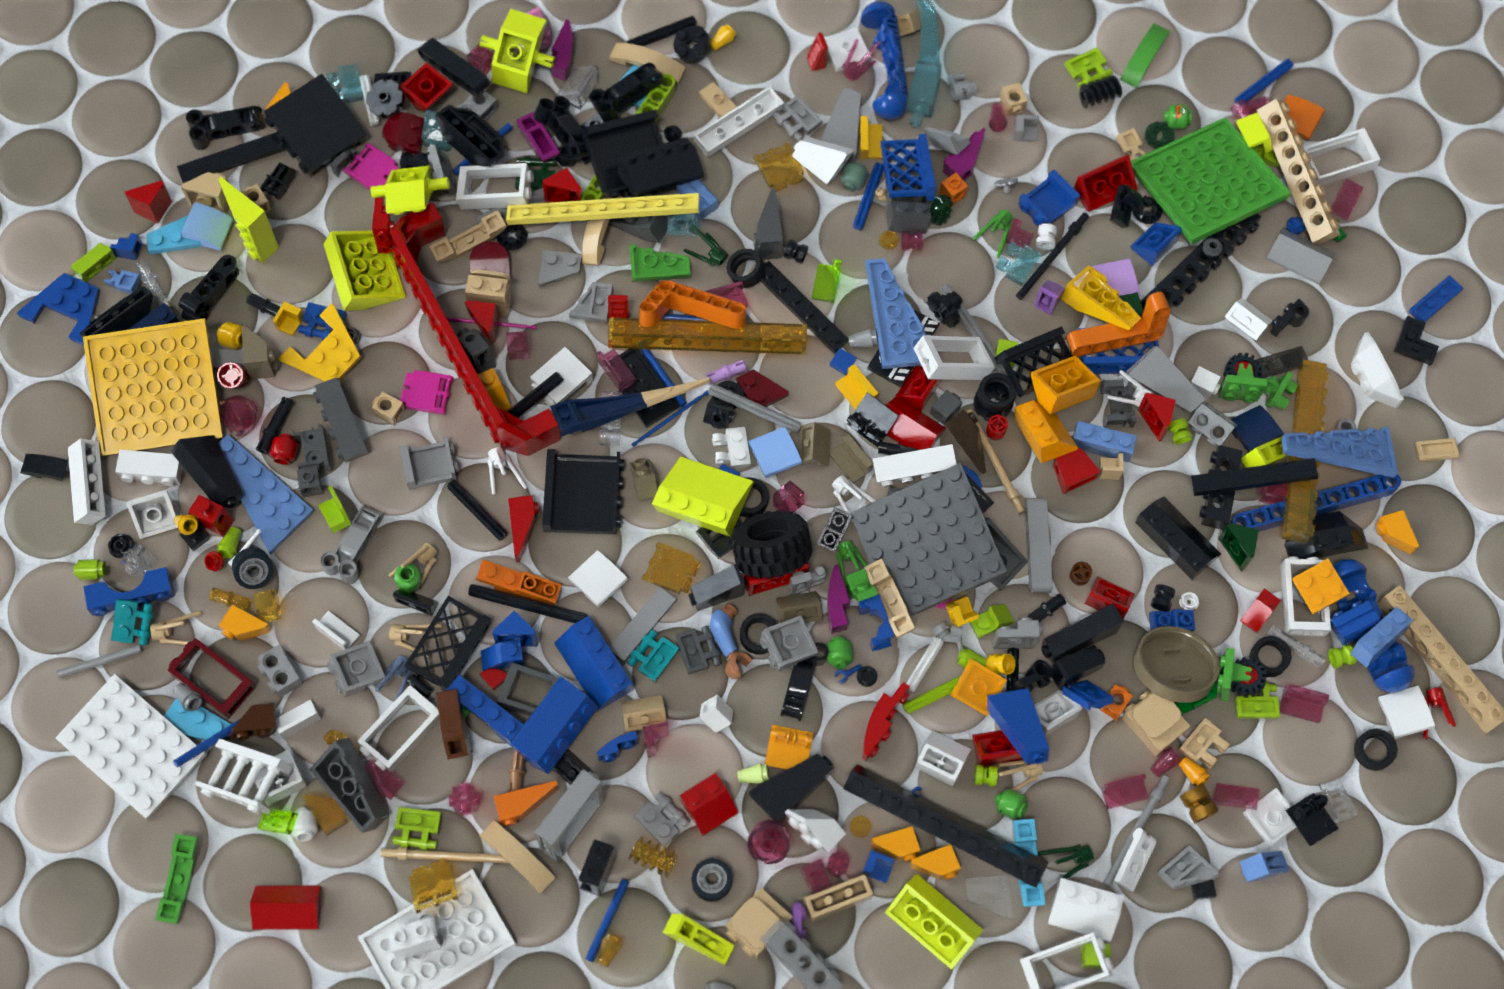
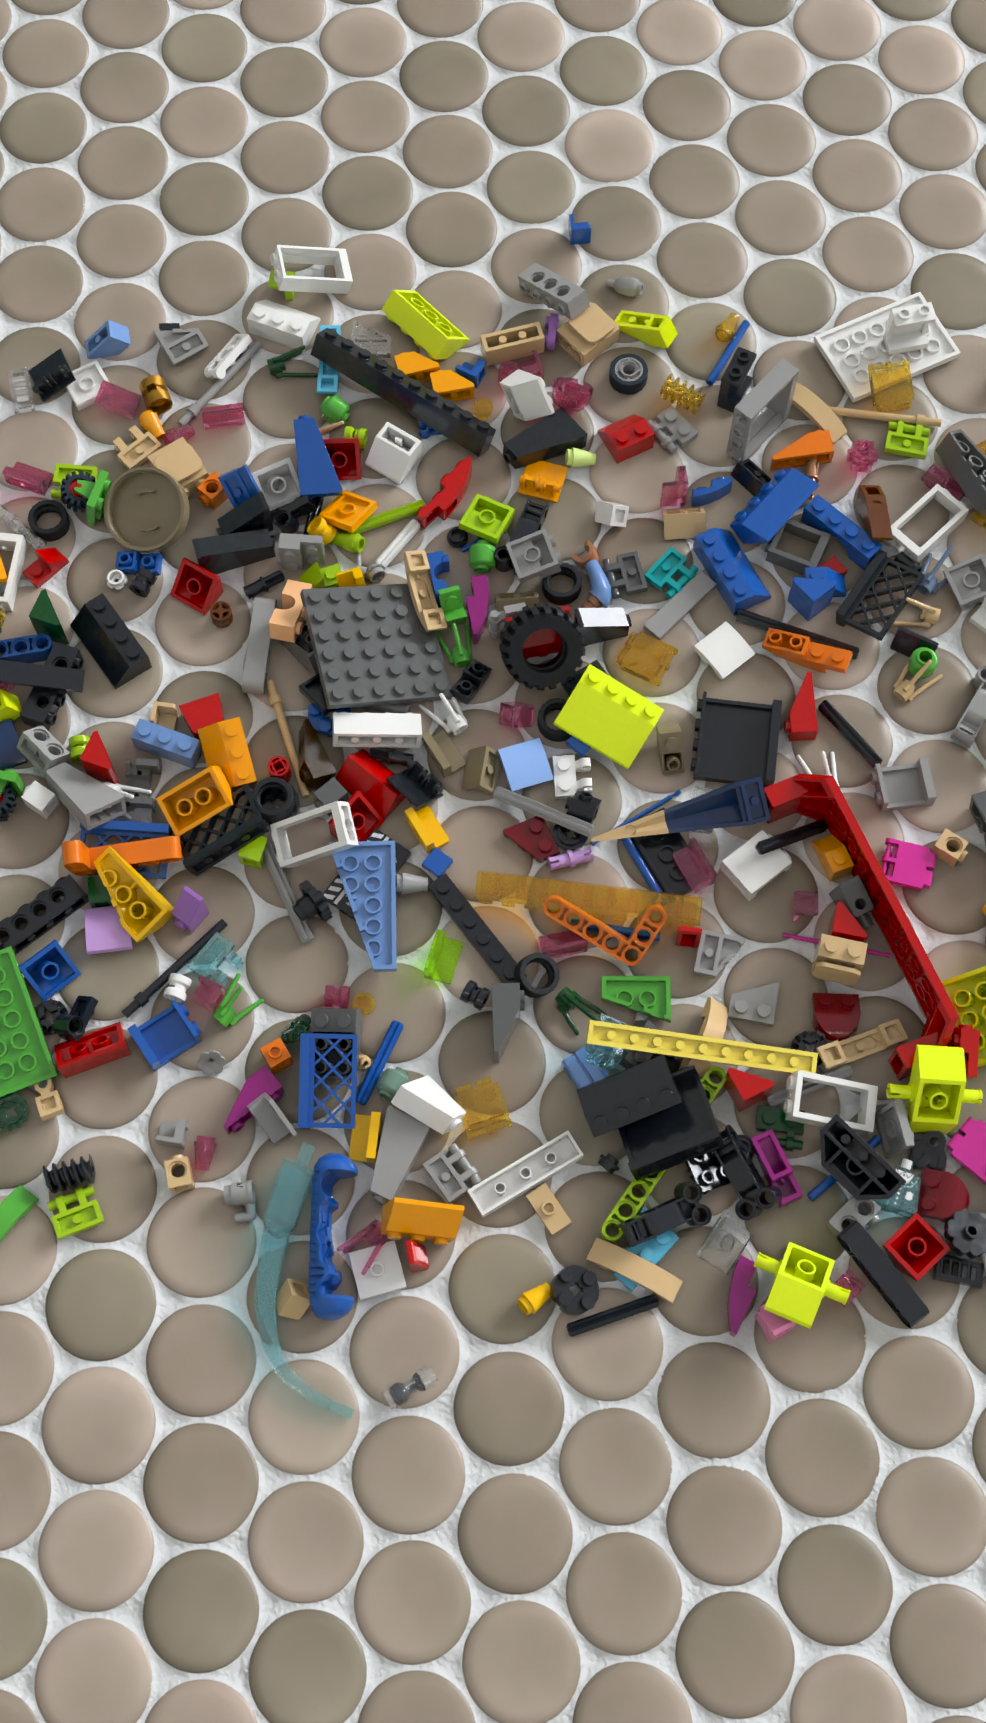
camera: 170 degrees left, 0 degrees up
none -> light nougat arch [269,579,313,643]
none -> light orange slope [380,1197,464,1245]
none -> lime plate [459,493,515,544]

